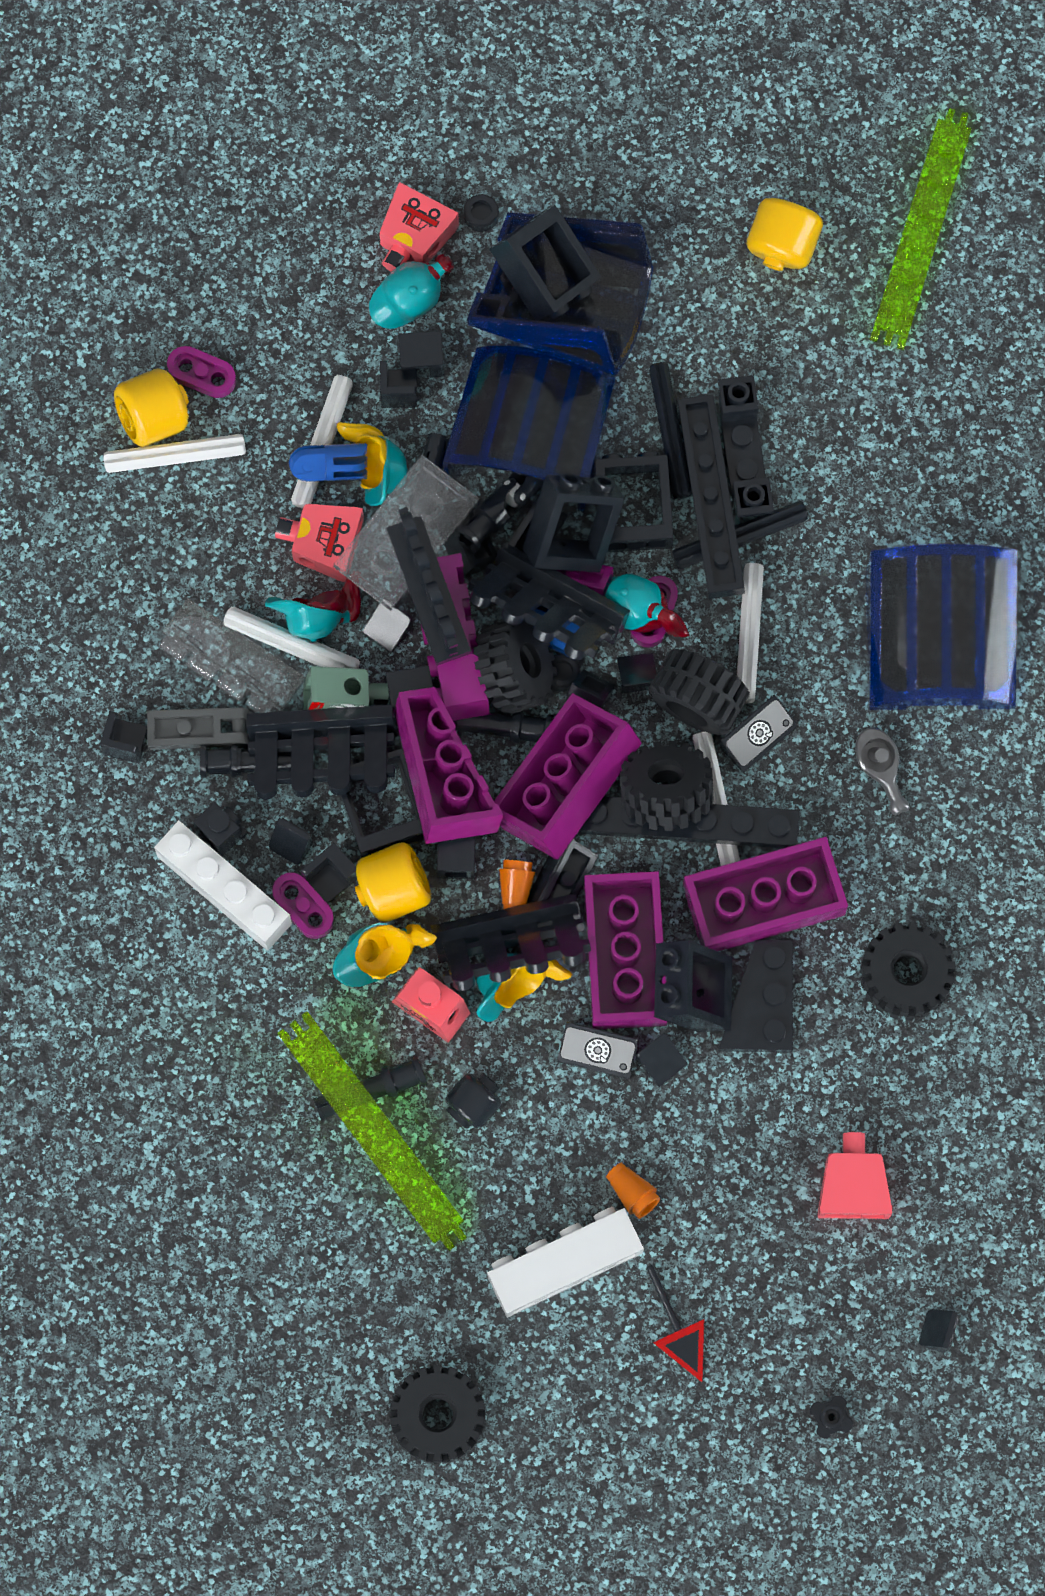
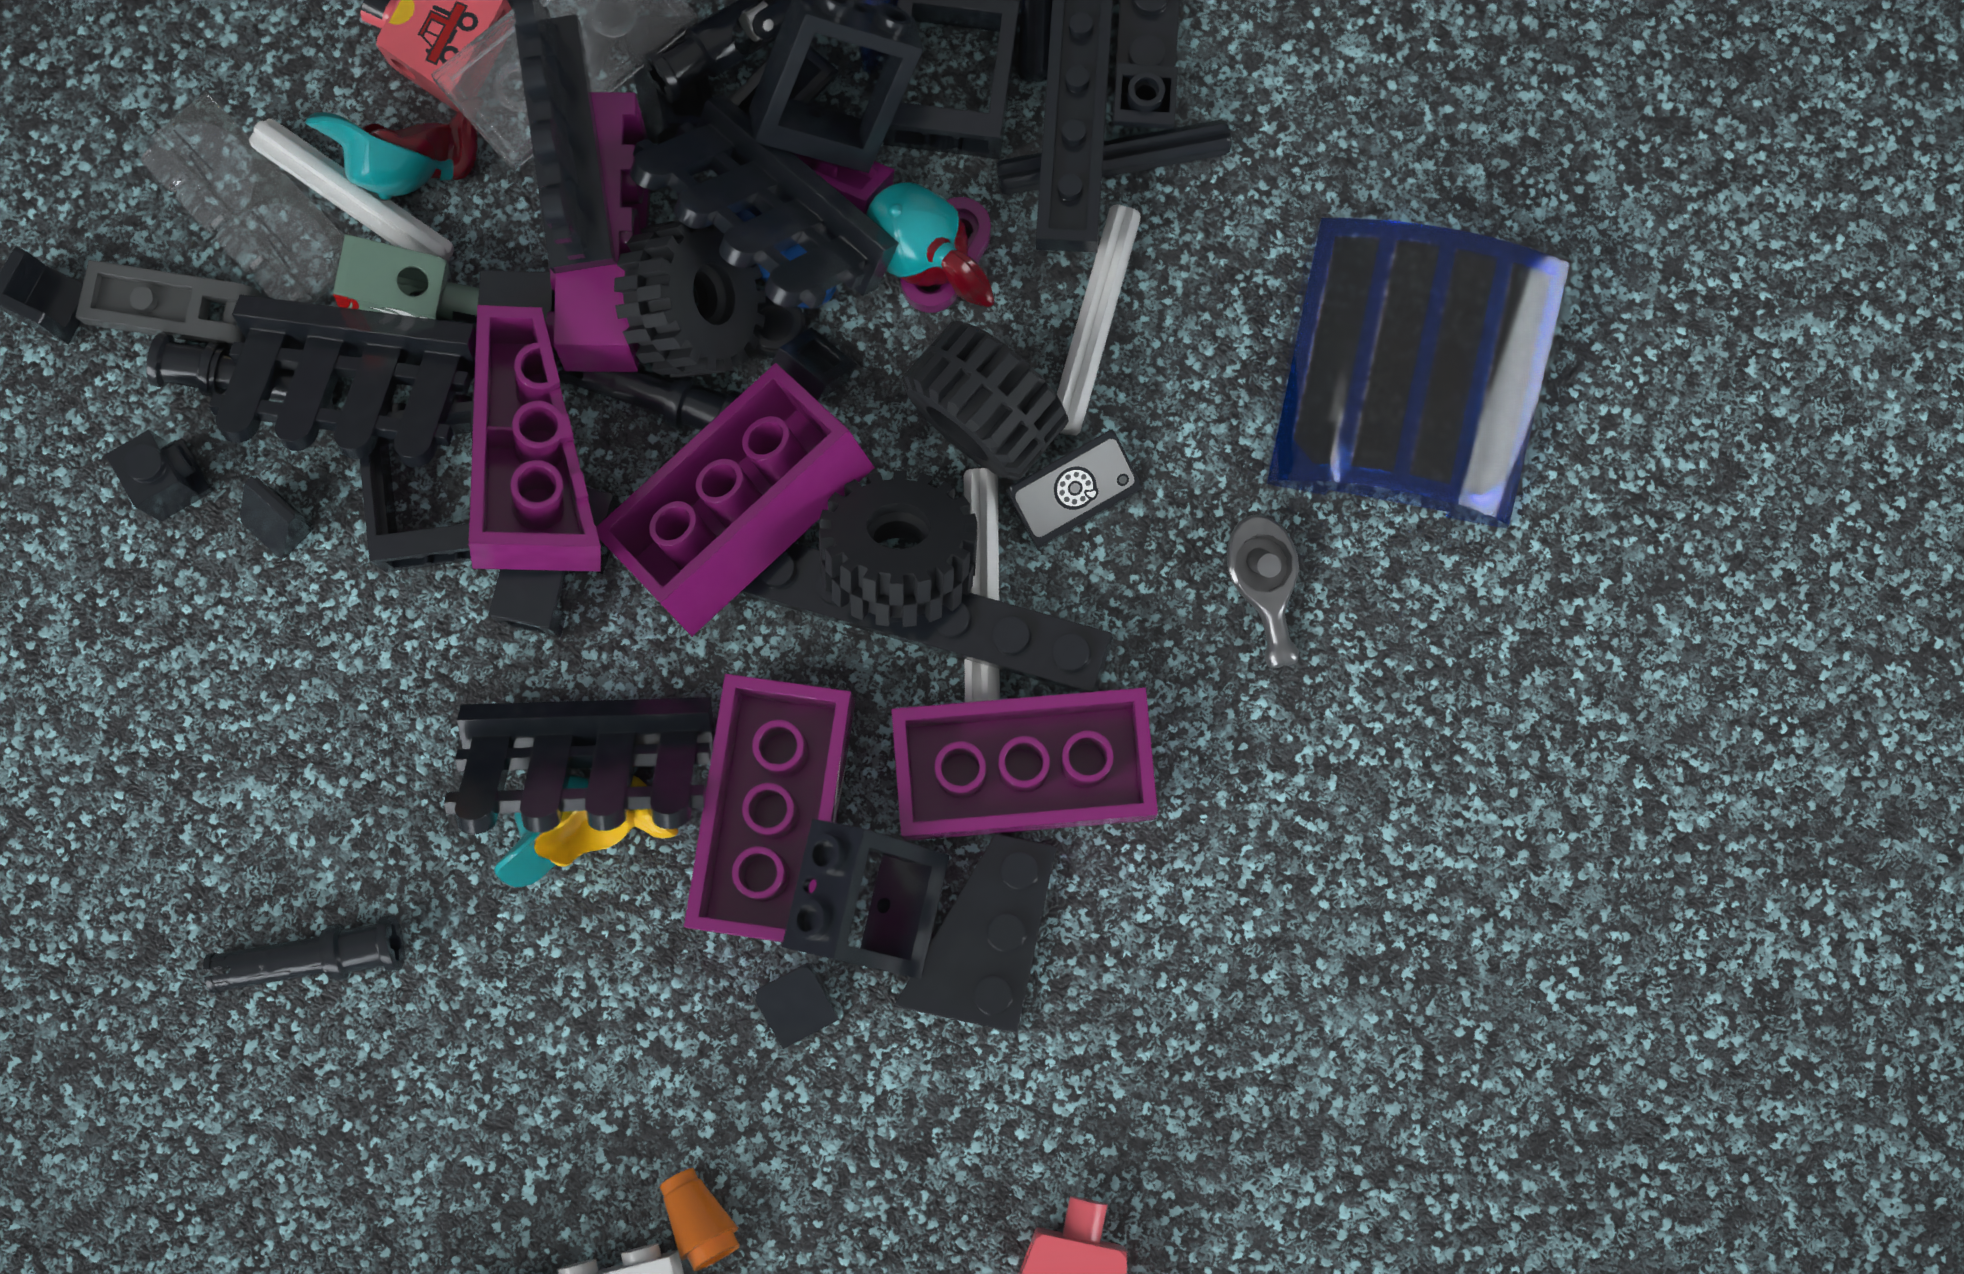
camera: 15 degrees right, 5 degrees up
white brick [154,820,292,951] -> none
magenta plate [272,873,334,939] -> none
clear neon green hinge [277,1011,467,1251] -> none
black panel [301,842,357,904] -> none
yellow hair [333,922,437,987] -> none
yellow head [355,842,431,923] -> none
slope [362,599,413,654] -> none
coral torso [392,967,470,1043] -> none
black head [446,1073,501,1129] -> none
orange cone [499,860,536,909] -> none
black slope [528,839,598,903] -> none
slope [557,1022,639,1080] -> none
black slope [617,653,657,693] -> none
black tyre [860,922,956,1020] -> none

